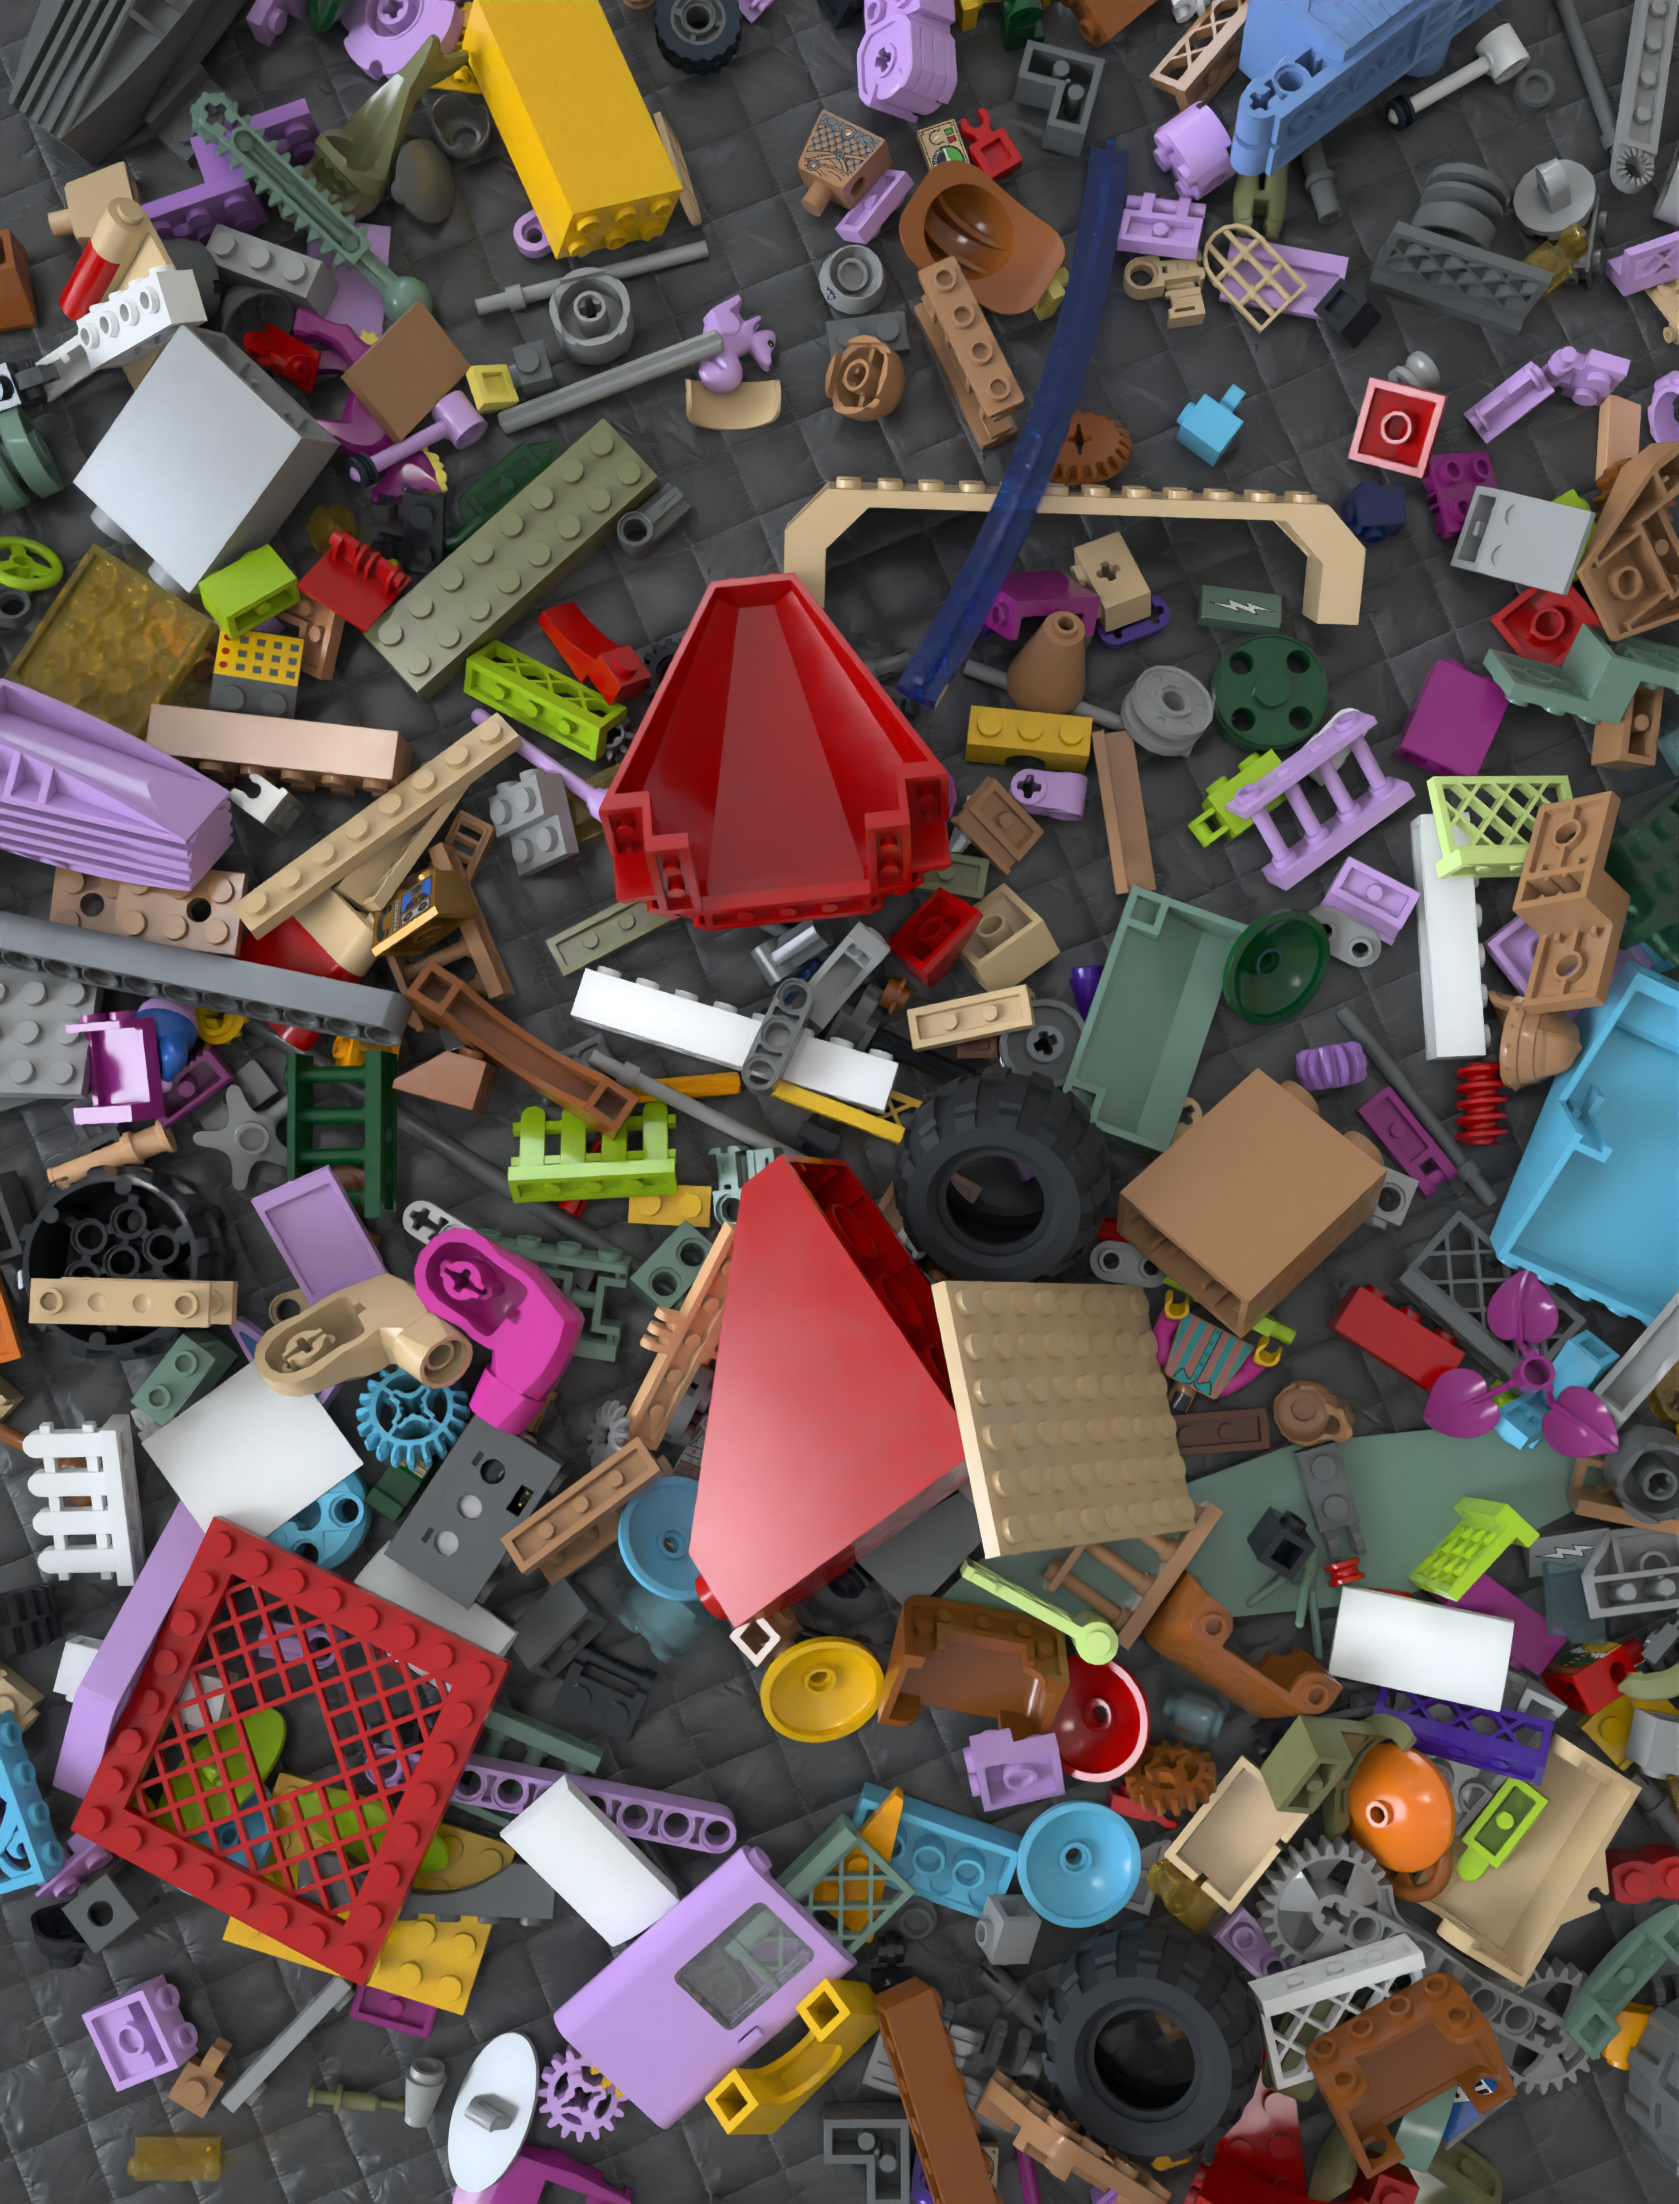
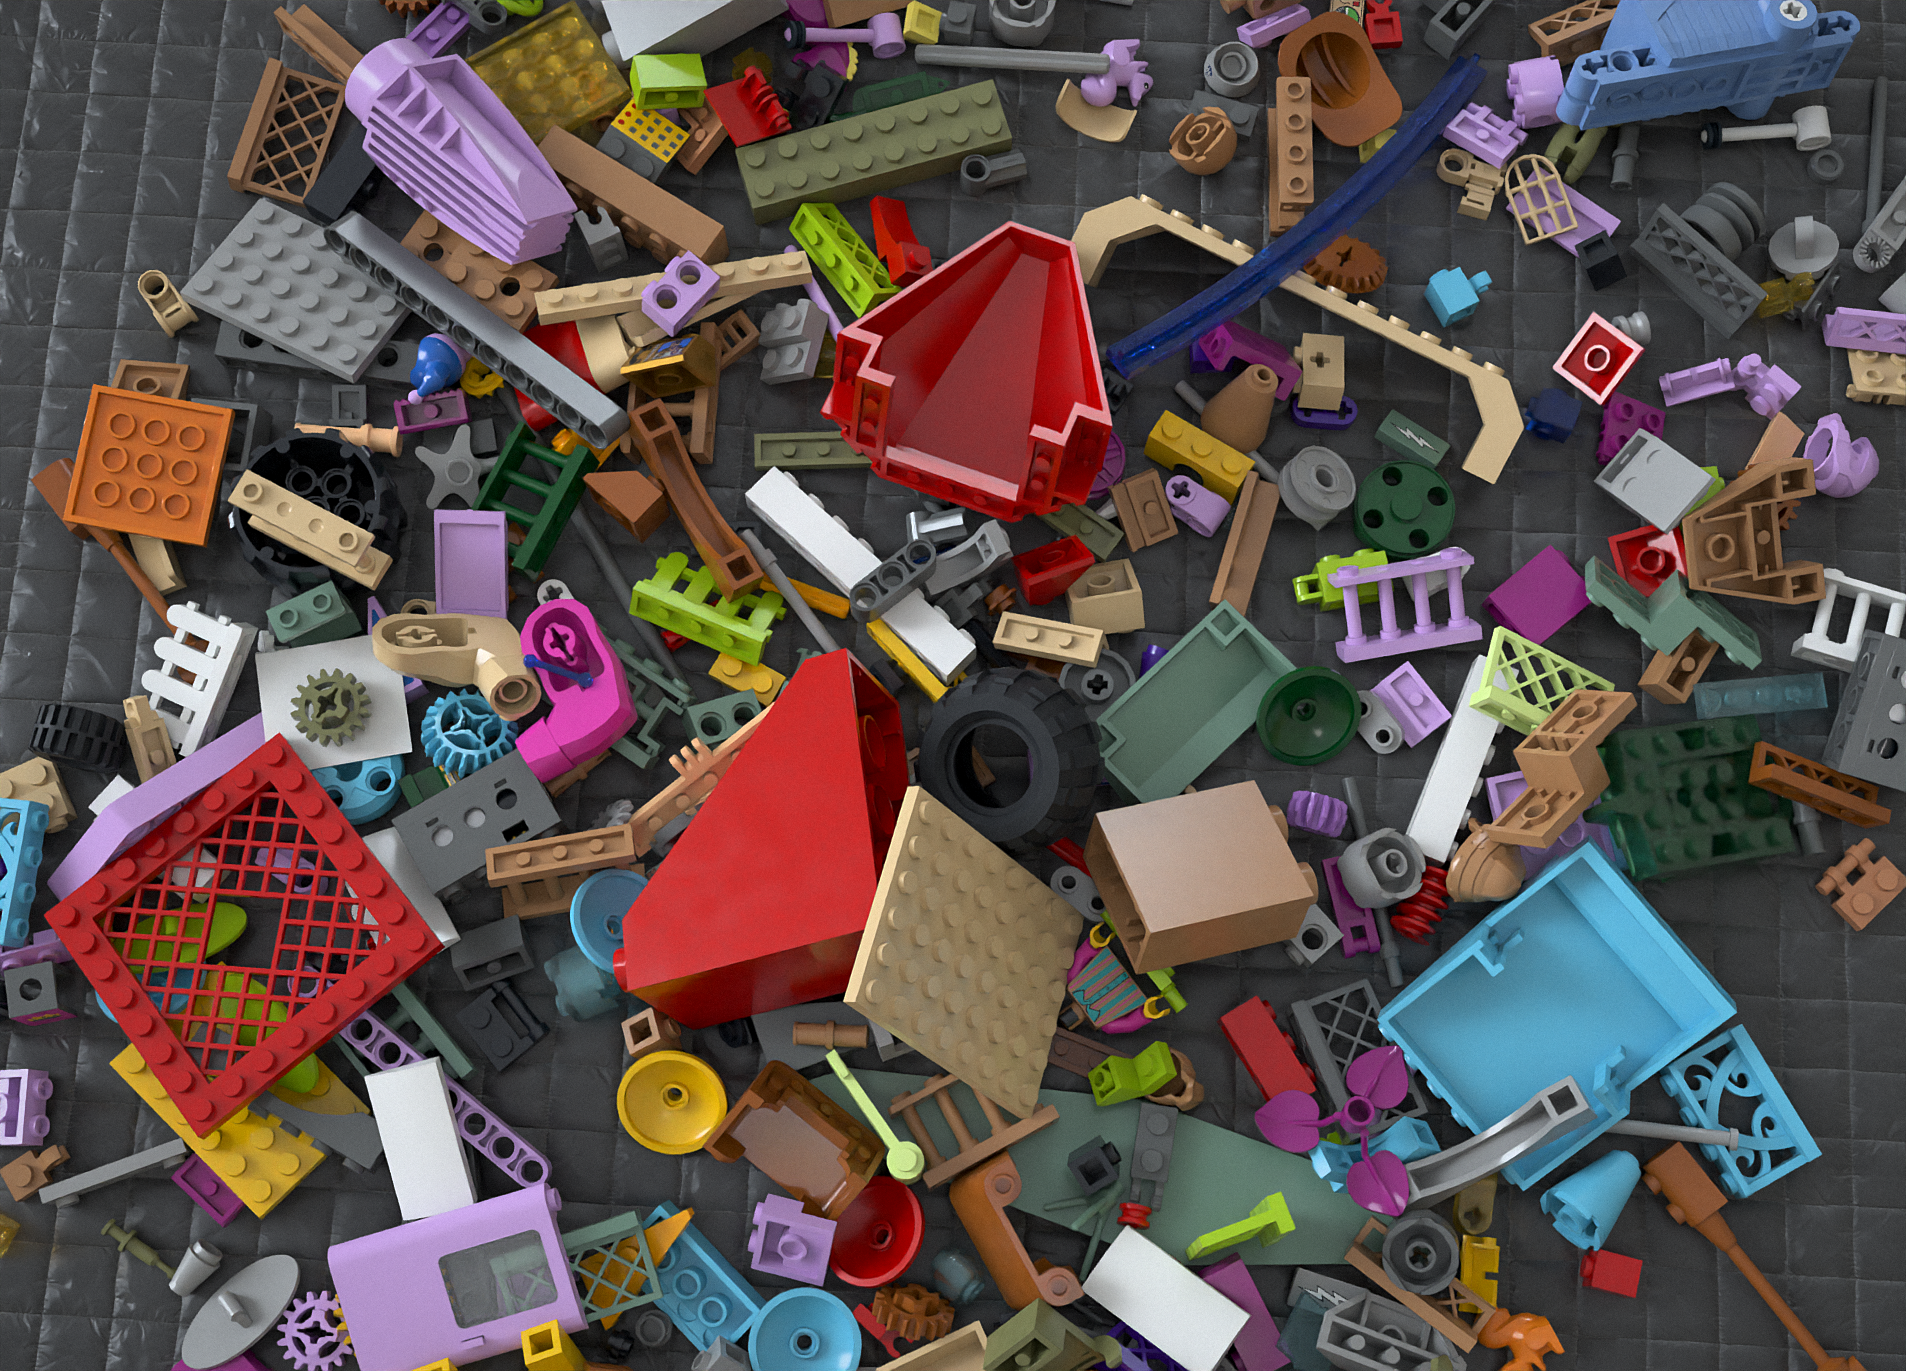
camera: 30 degrees right, 10 degrees down
panel [65,1010,165,1125] -> none
none -> tan hinge [123,695,177,784]
none -> olive gear [291,668,372,747]
none -> clear blue hinge [523,654,594,688]
none -> lavender brick [641,250,720,337]
none -> medium nougat pin [793,1020,869,1050]
none -> lime slope [1088,1041,1177,1107]
none -> light grey brick [1337,828,1426,909]

